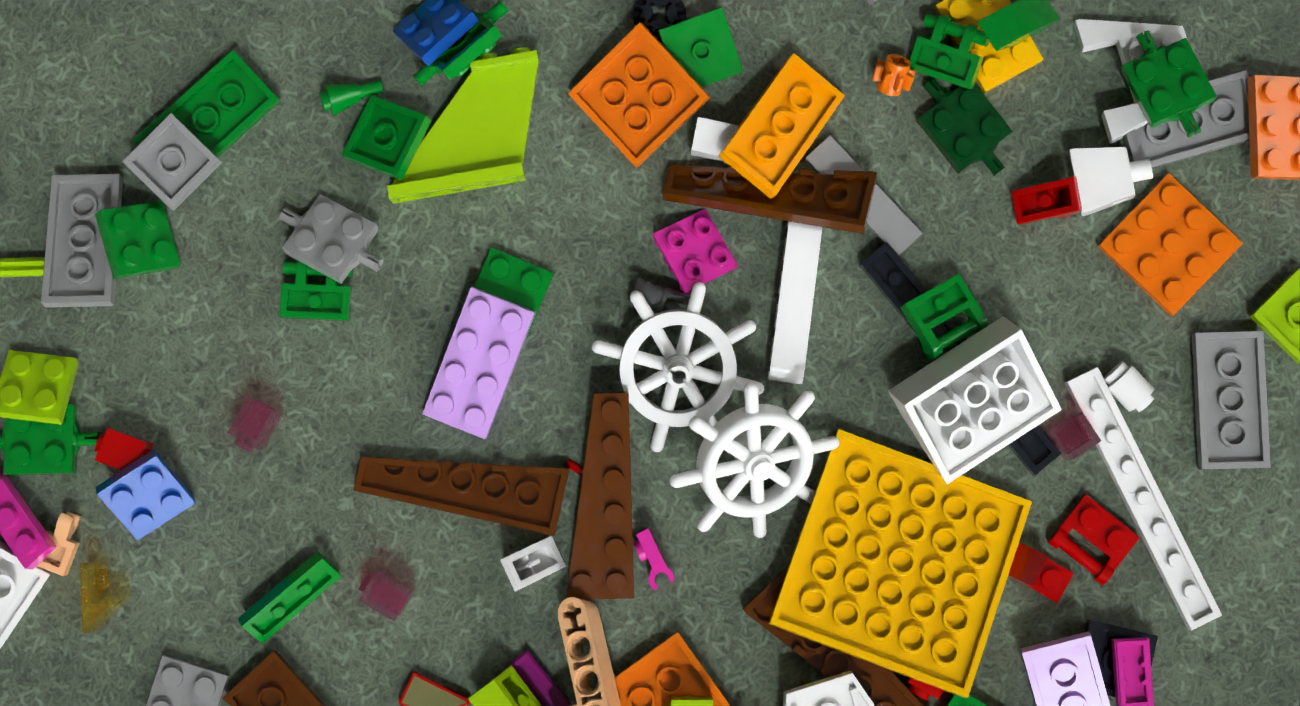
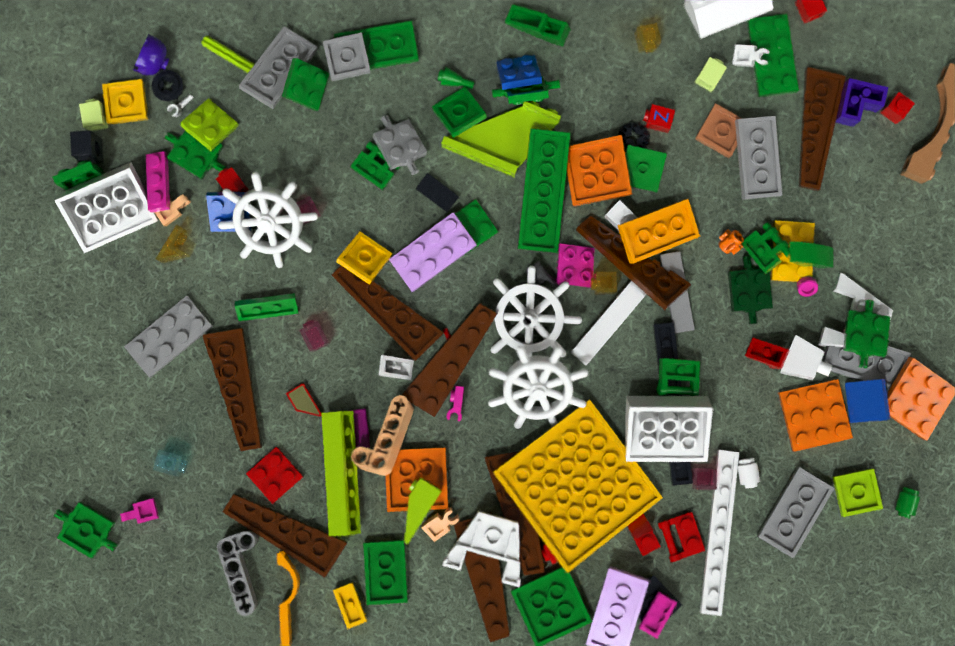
camera: 30 degrees right, 0 degrees up
none -> white piece [218,172,318,268]
none -> yellow plate [336,231,393,285]
none -> black tile [415,173,459,213]
none -> green plate [517,129,570,253]
none -> clear yellow brick [590,272,617,295]
none -> dark pink tile [796,276,818,297]
none -> blue tile [845,379,890,423]

